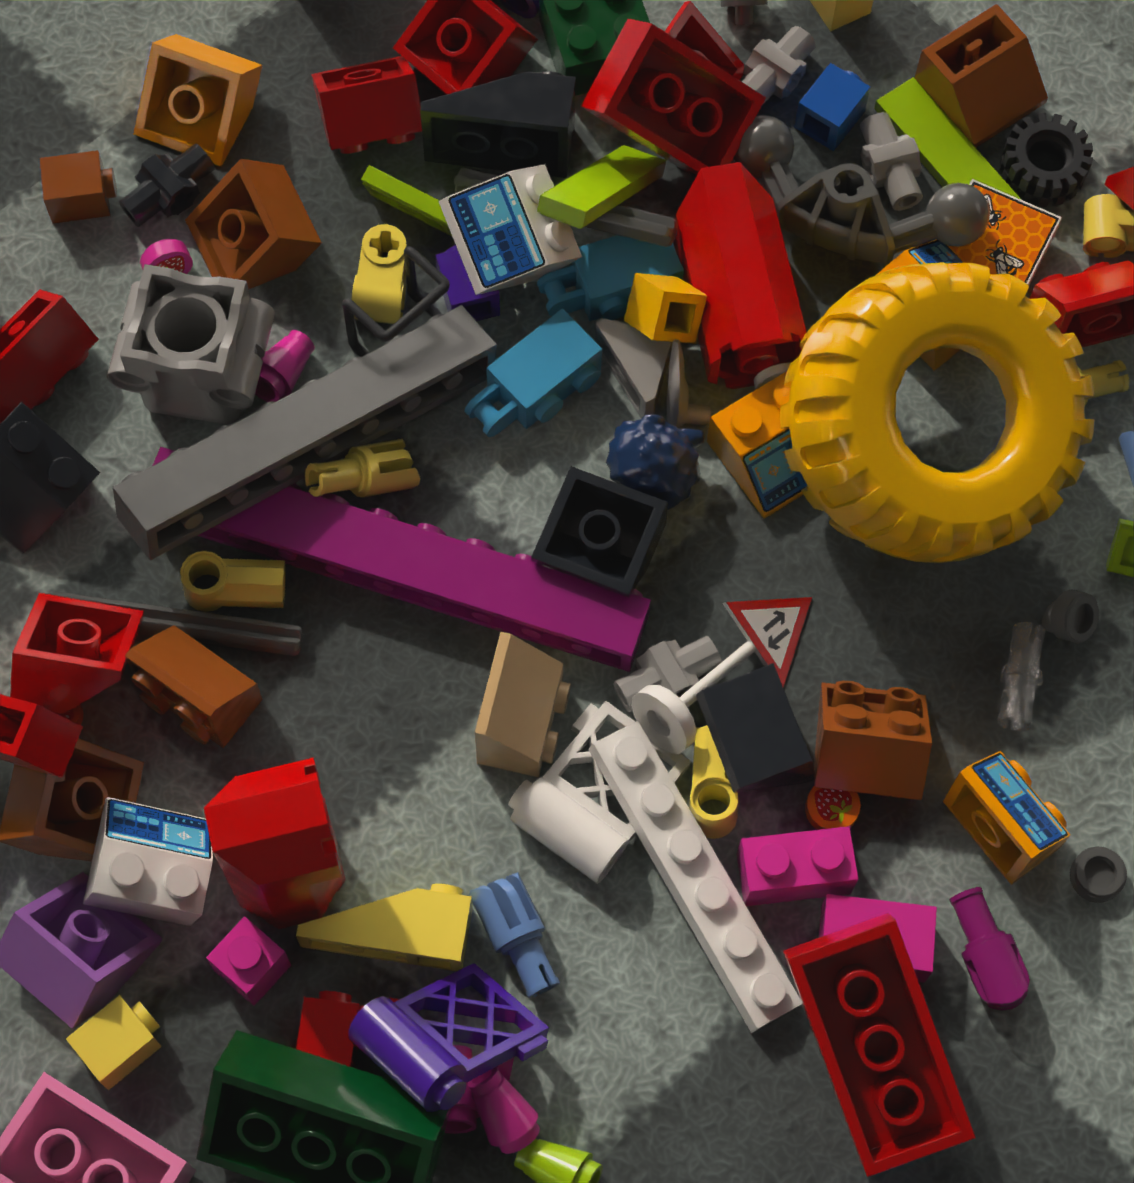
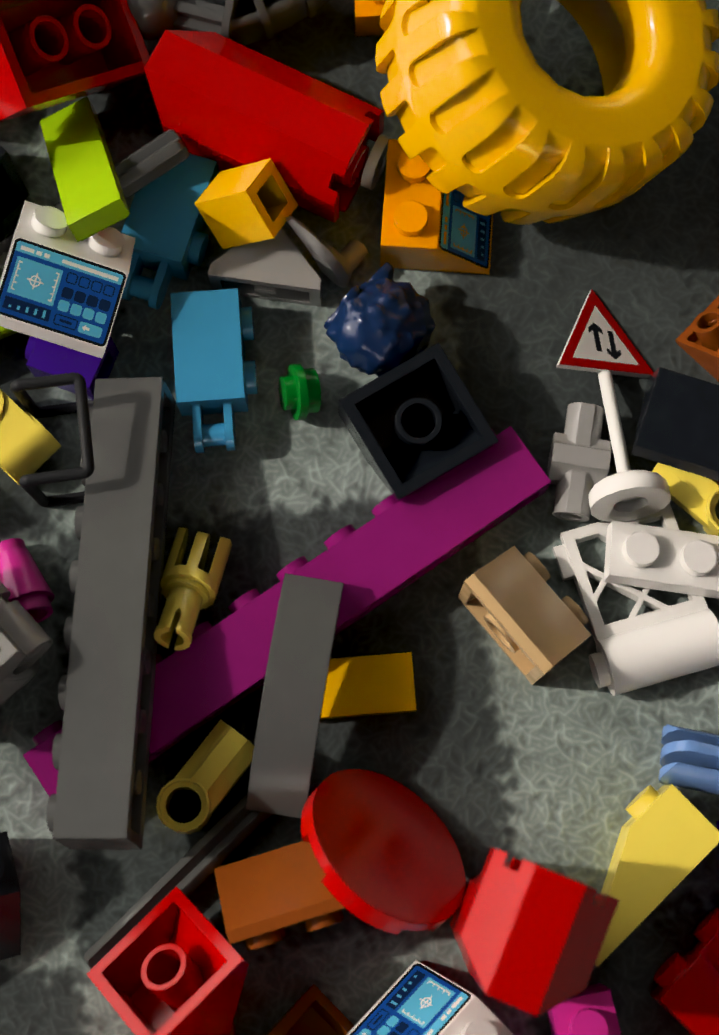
camera: 50 degrees left, 10 degrees up
none -> dark grey slope [246,573,344,818]
none -> green plate [278,364,321,421]
none -> red tile [301,769,466,935]
none -> yellow tile [321,652,417,719]

